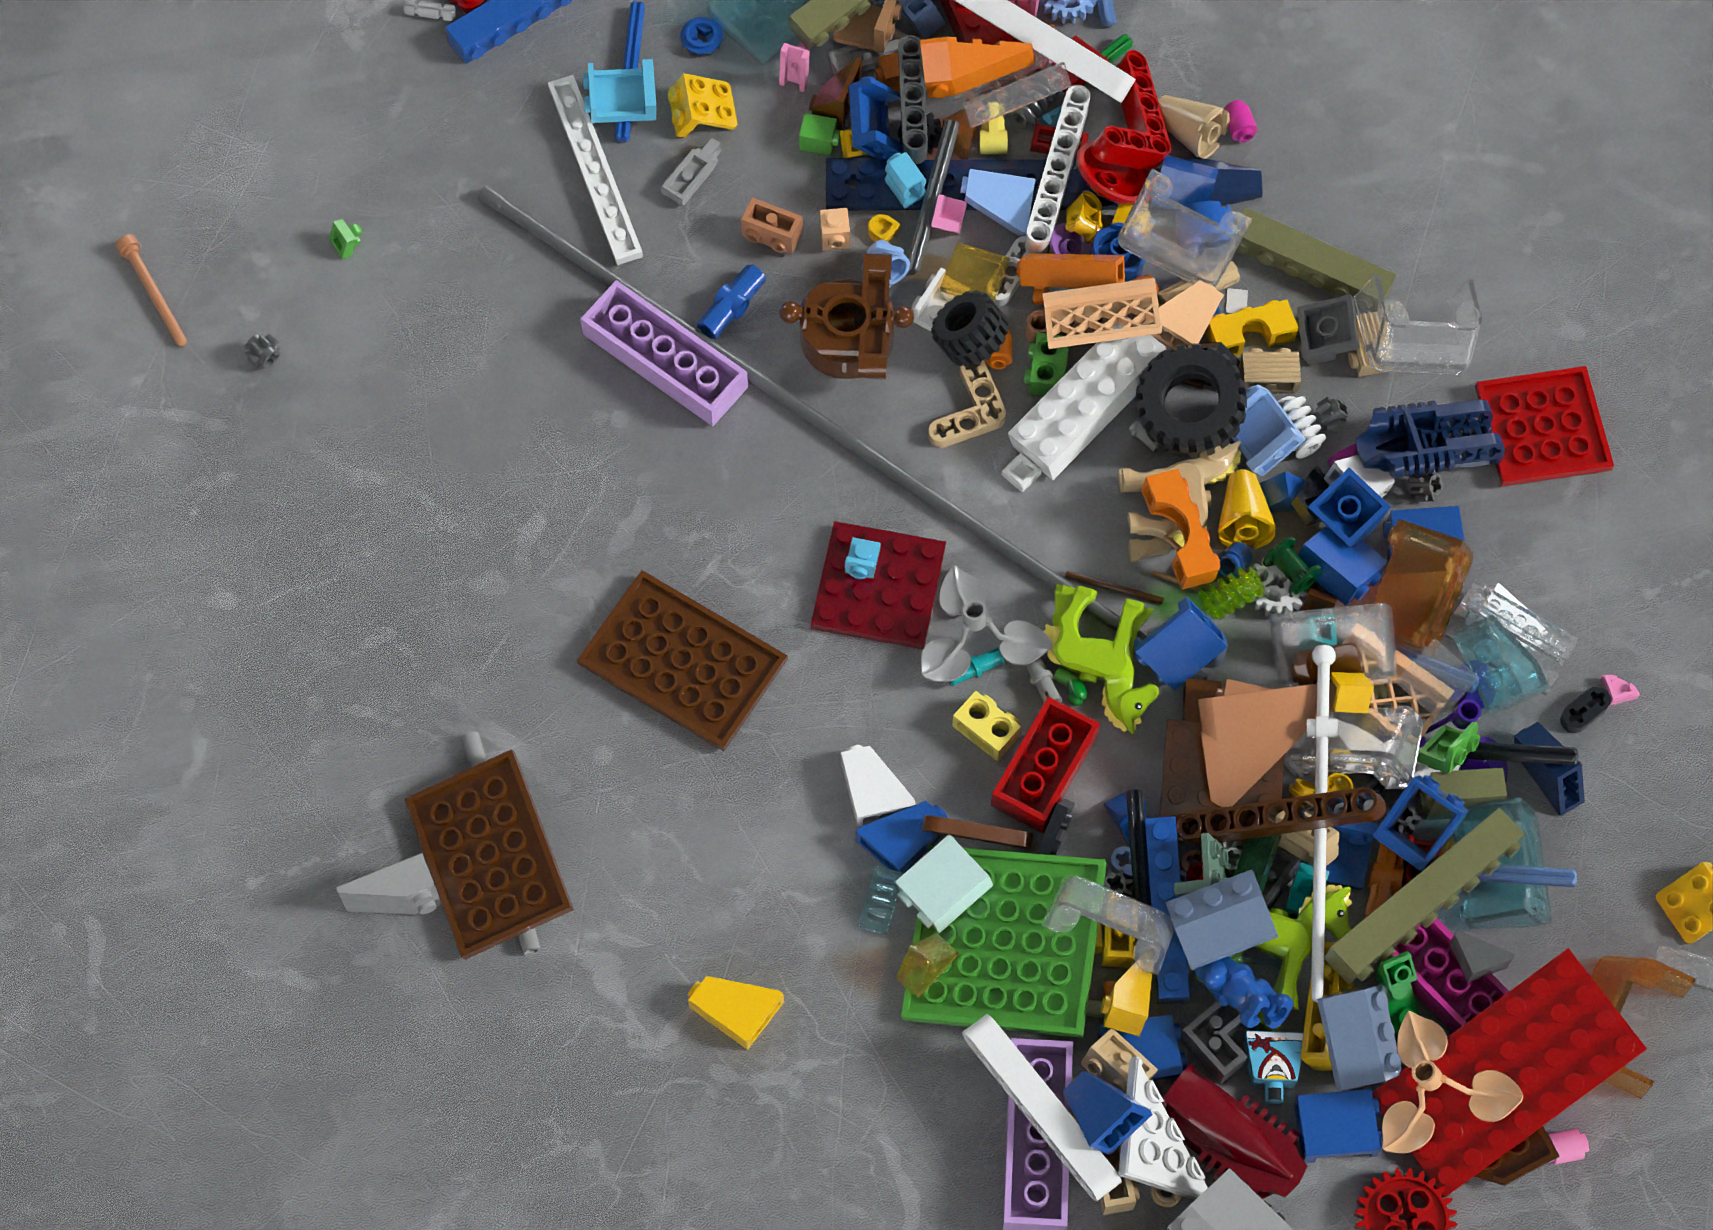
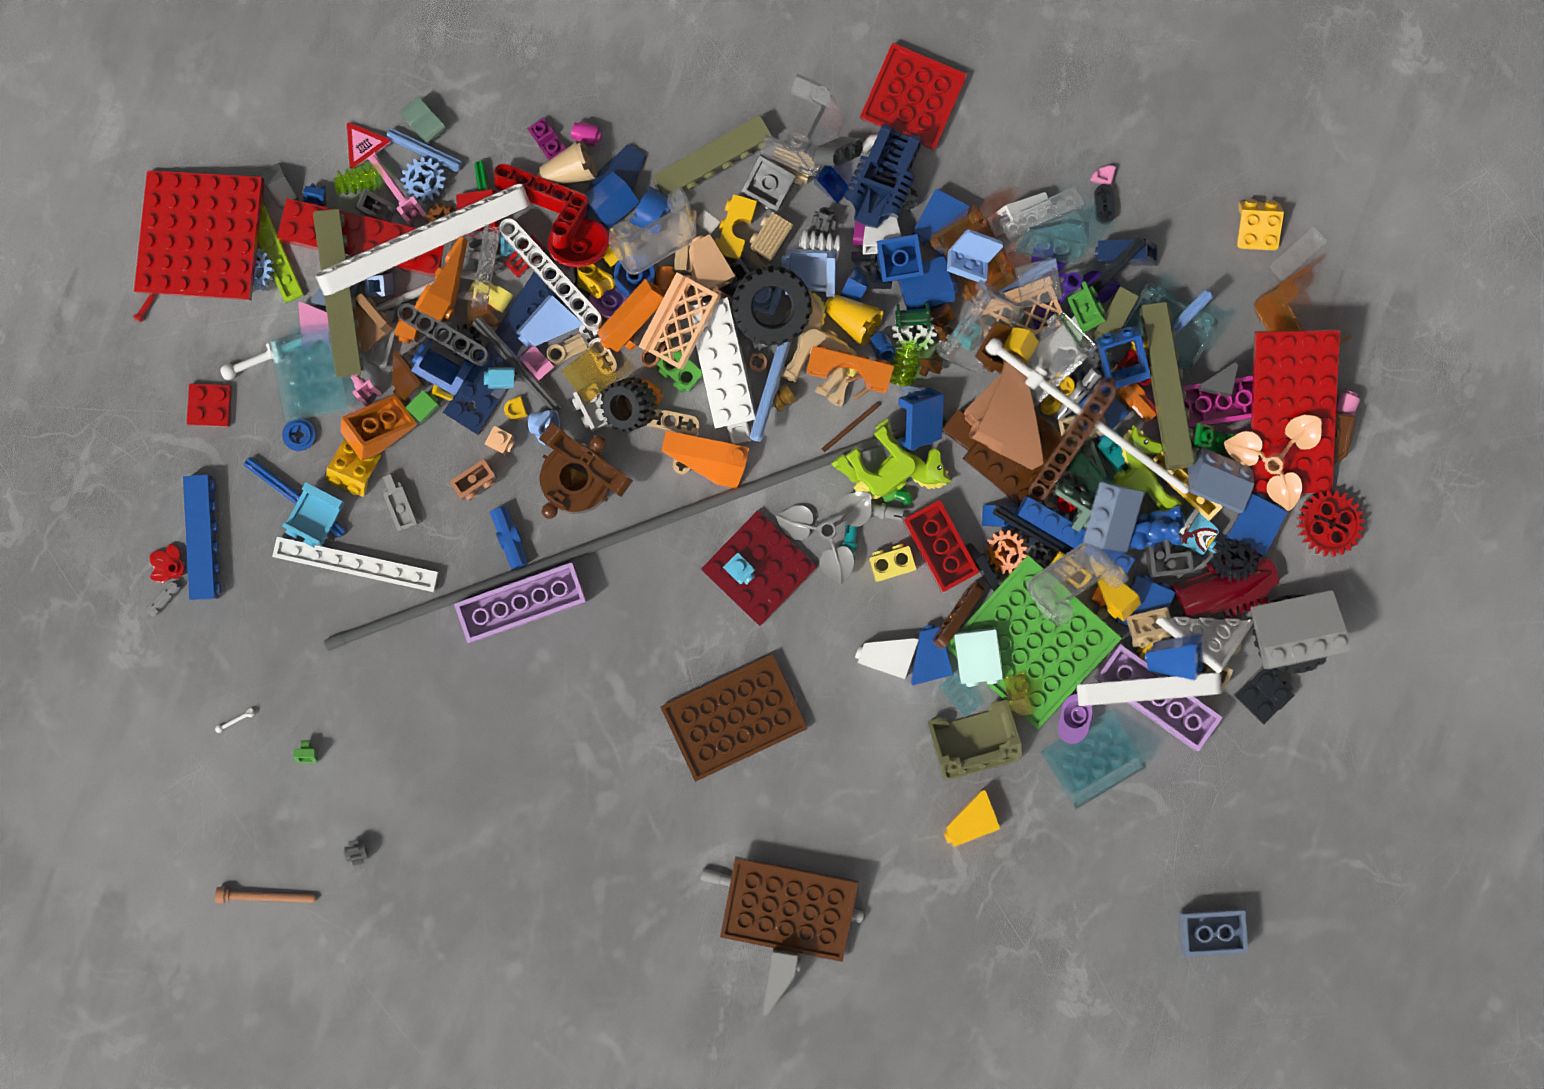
camera: 55 degrees left, 20 degrees up
none -> white hinge [215,708,255,733]
none -> orange slope [340,394,417,461]
none -> magenta slope [527,117,566,160]
none -> tan piece [547,333,588,366]
none -> orange wedge [661,431,749,489]
none -> nougat bush [749,353,767,372]
none -> light blue axle [750,341,791,442]
none -> light blue piece [752,286,782,315]
none -> pearl gold wheel [773,384,797,412]
none -> clear blue slope [814,165,850,204]
none -> dark grey beam [815,136,863,167]
none -> reddish brown animal [918,325,954,377]
none -> olive windscreen [927,700,1022,780]
none -> light blue bracket [947,230,1003,284]
none -> orange gear [985,529,1030,574]
none -> clear light blue slope [1041,710,1146,810]
none -> medium lavender piece [1058,694,1093,744]
none -> black gear [1213,540,1259,582]

